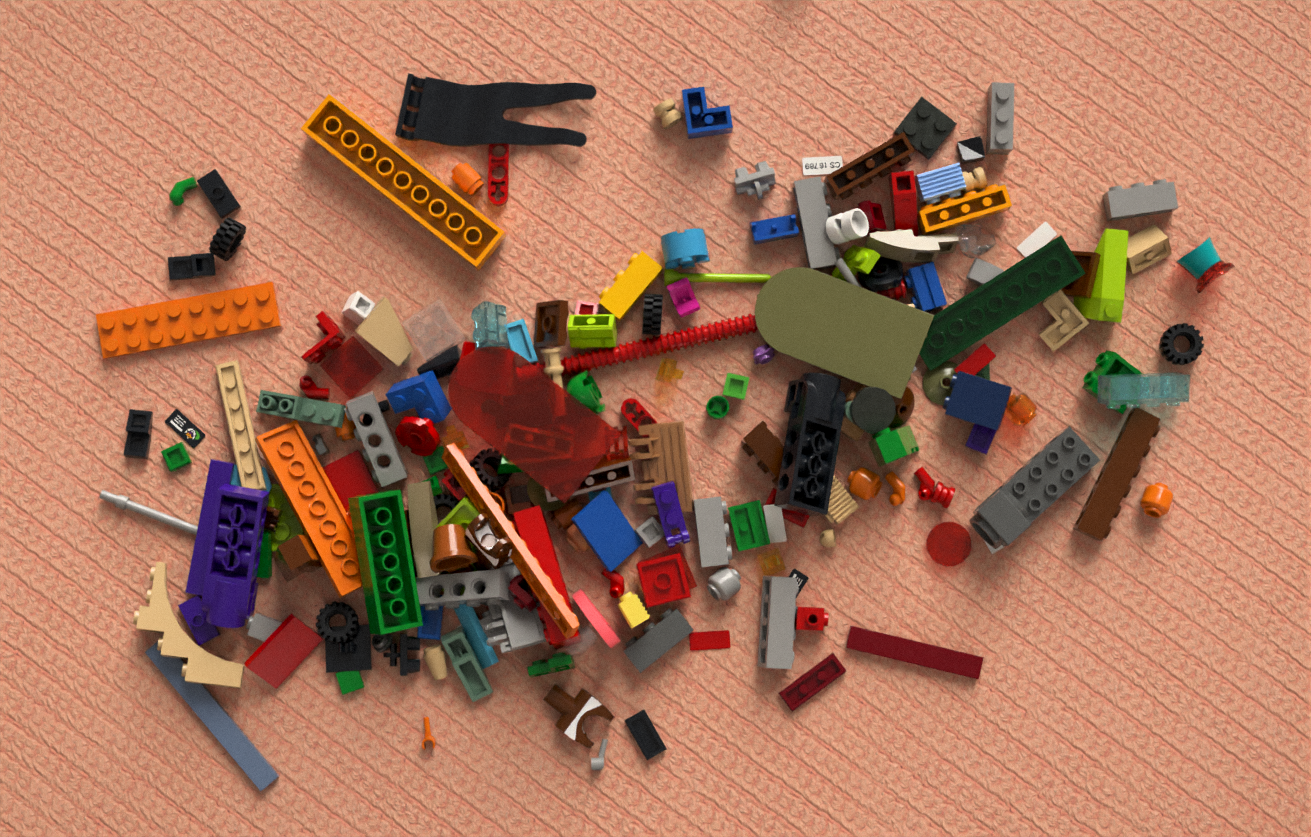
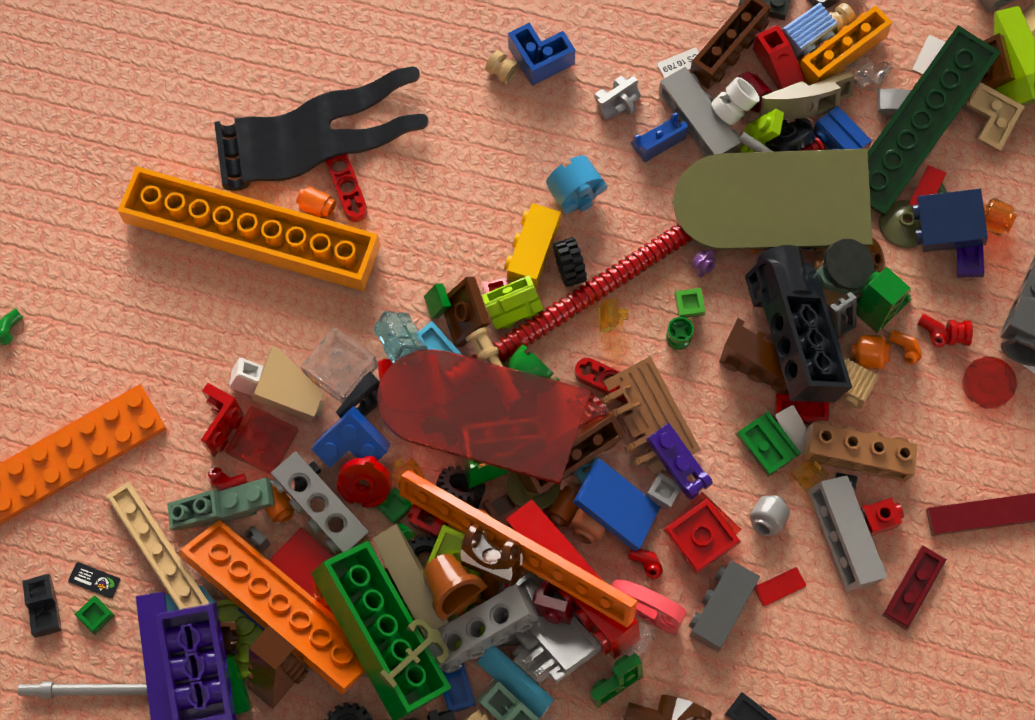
camera: 20 degrees left, 15 degrees down
black slope [168,253,216,281] -> none
black plate [197,169,241,219] -> none
black tyre [209,217,246,261] -> none
light yellow brick [617,592,650,629] -> none
lime piece [664,269,771,287] -> none
dark pink bracket [666,277,700,318] -> none
light grey brick [693,496,732,568] -> none
tan hinge [819,529,836,547] -> none
none -> olive piece [379,619,449,688]
none -> green tile [424,283,451,319]
none -> medium nougat brick [802,421,918,482]
none -> dark grey tile [830,292,857,339]

